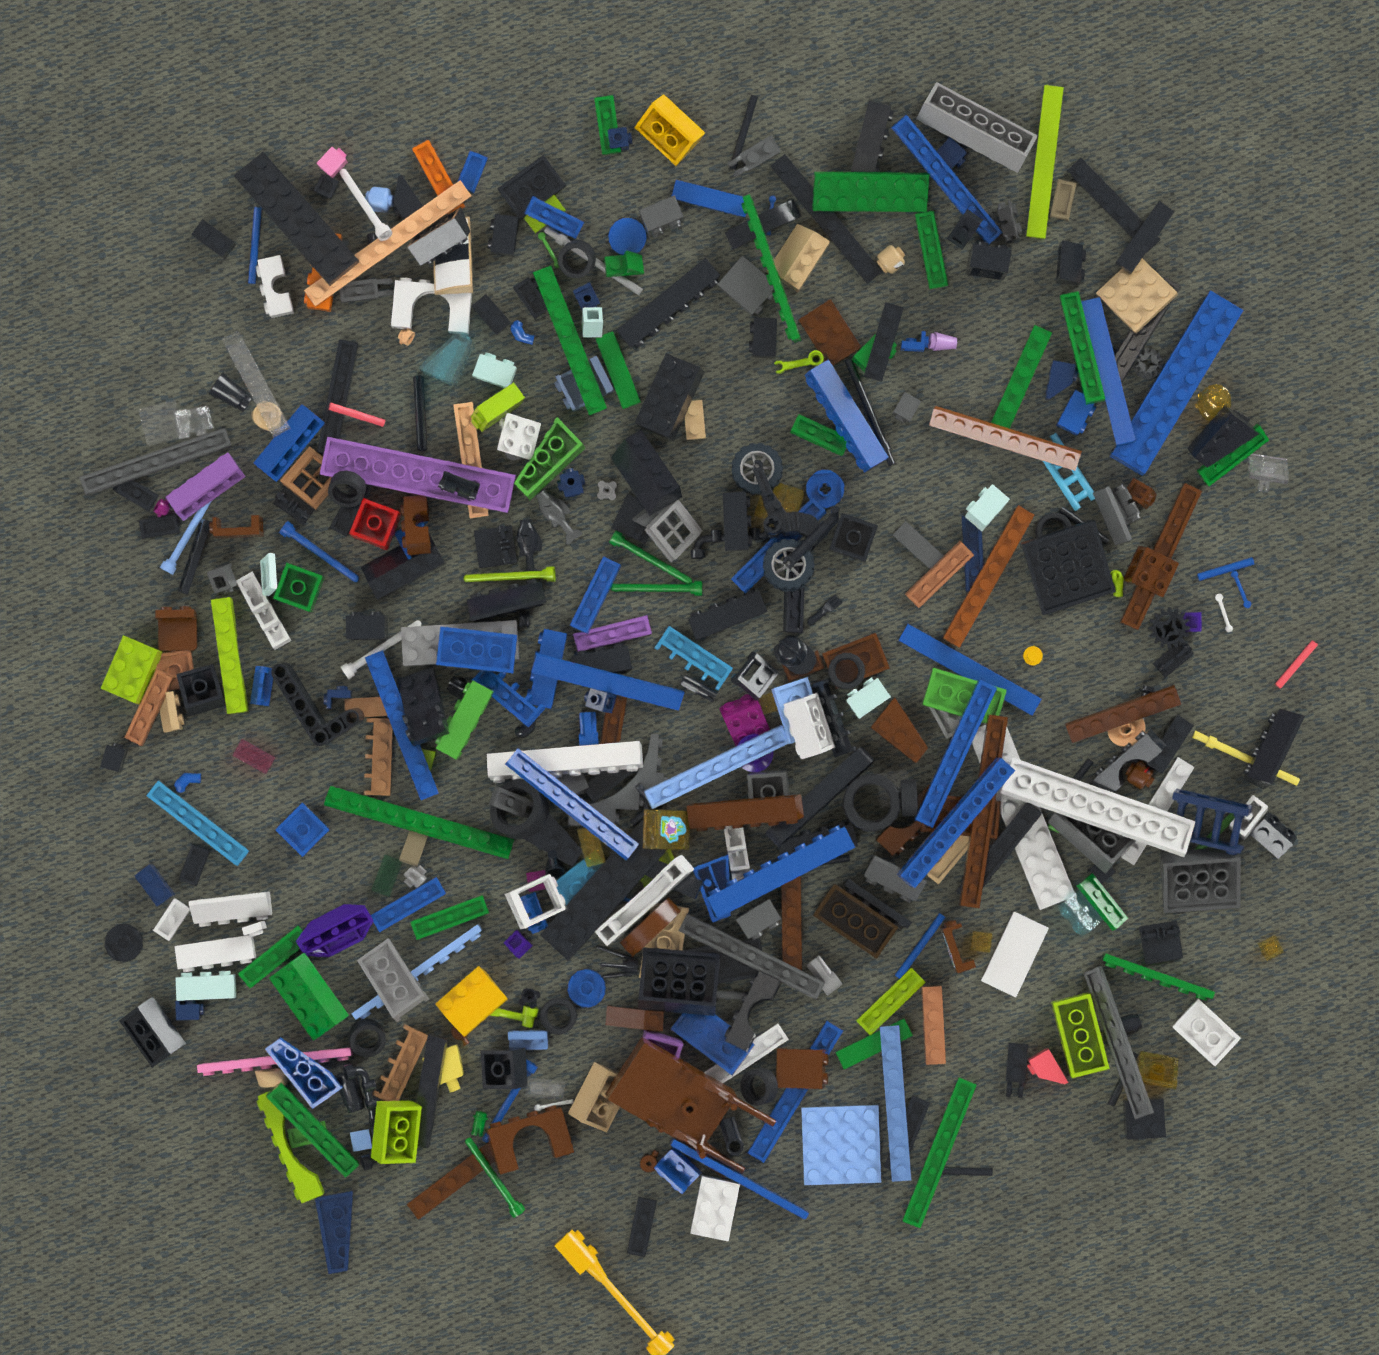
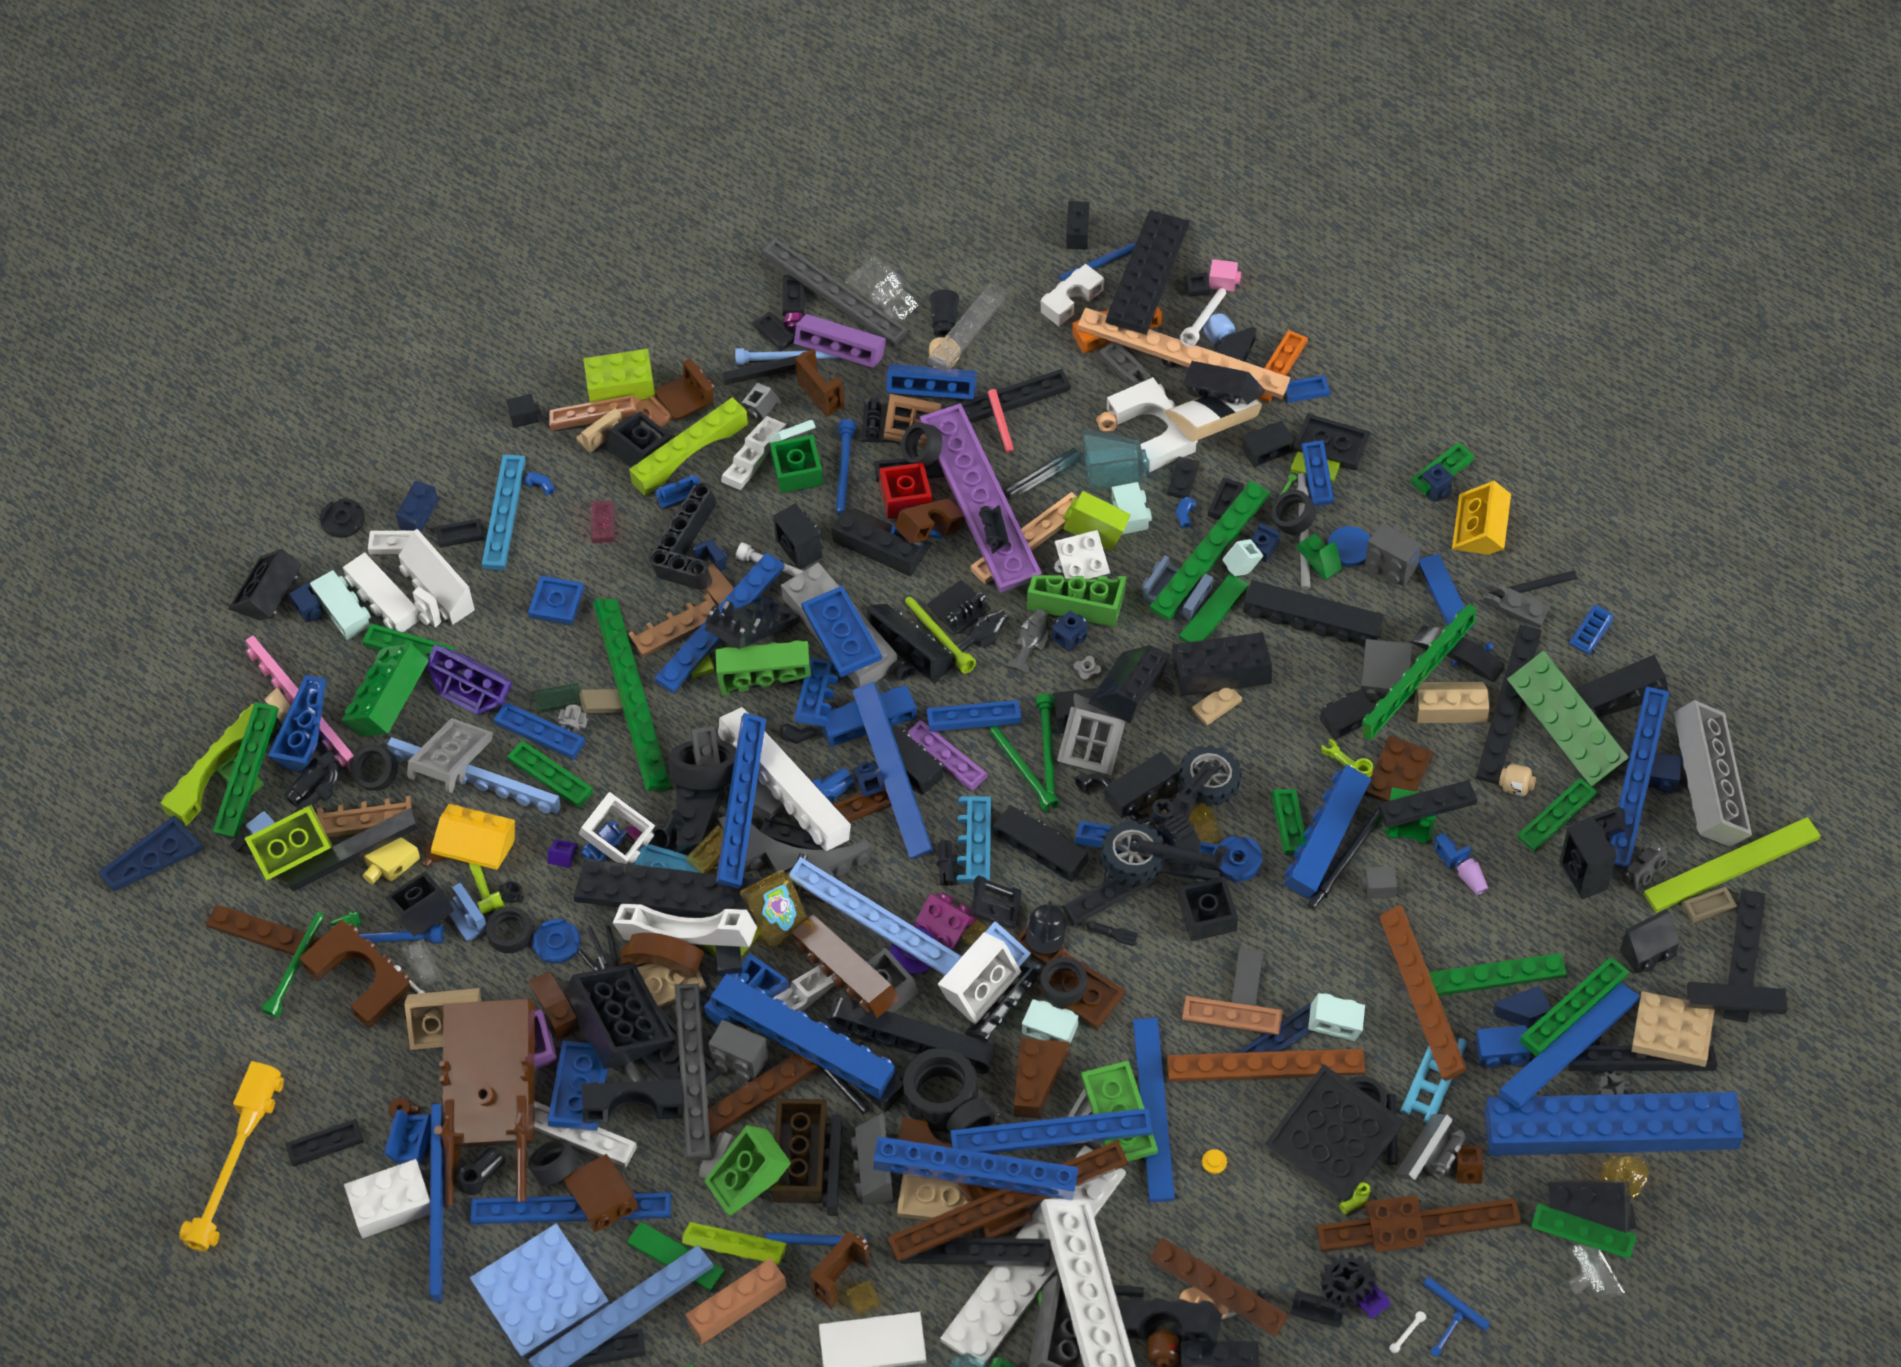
camera: 55 degrees right, 30 degrees down
none -> bright green slope [704,1125,791,1215]
none -> blue slope [1569,605,1614,655]

